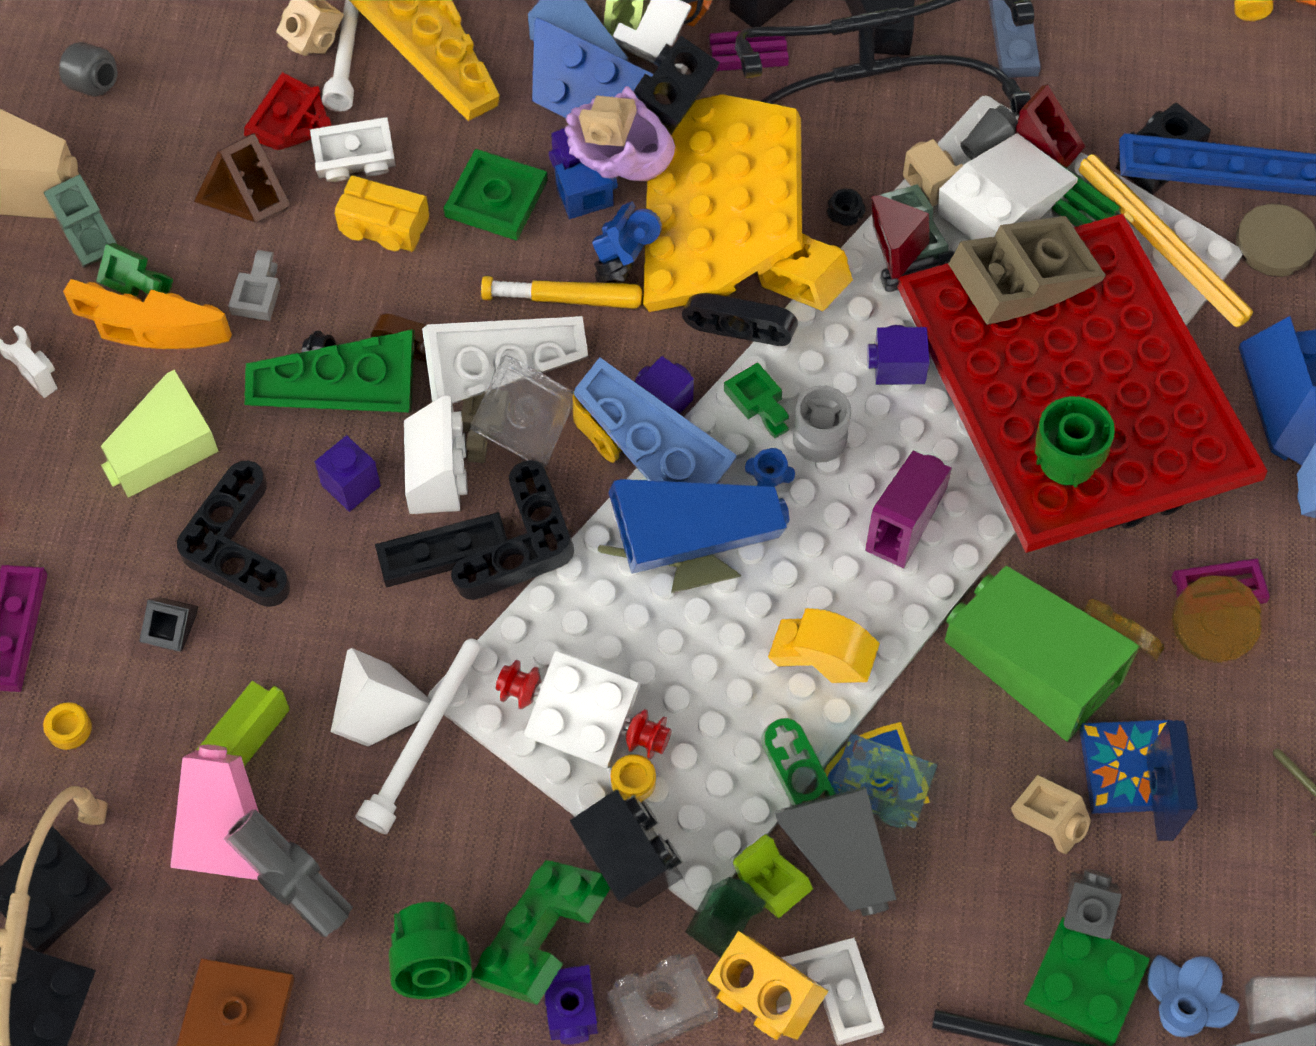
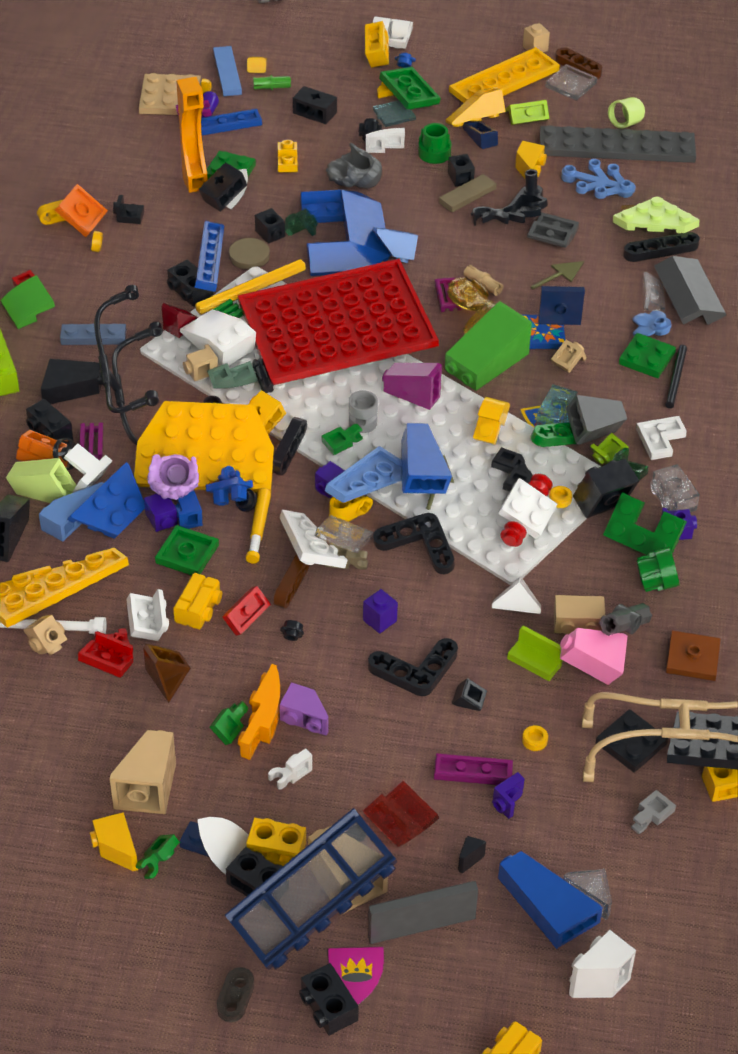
camera: 90 degrees left, 15 degrees down
sand green slope [43,174,117,268] -> none
dark grey head [59,42,117,97] -> none
yellowish green slope [101,370,219,498] -> none
light grey plate [228,250,281,321] -> none
green wing [244,329,415,413] -> none
white piece [355,639,480,834] -> none
black tile [375,512,507,588] -> none
white slope [404,395,468,514] -> none
tan bracket [579,95,637,147] -> none
black brick [633,36,720,135] -> none
yellow brick [707,931,828,1040] -> none
blue plate [745,448,795,487] -> none
dark purple brick [867,325,930,385] -> none
dark red slope [871,195,929,279] -> none
dark tan slope [949,216,1106,324] -> none
dark grey cone [960,105,1018,160] -> none
green piece [1035,396,1115,488] -> none
dark grey bracket [1064,869,1121,939] -> none
none -> plate [222,586,271,636]
none -> medium lavender slope [279,682,328,736]
none -> tan pin [463,265,503,296]
none -> black tile [491,447,533,492]
none -> tan brick [554,595,605,634]

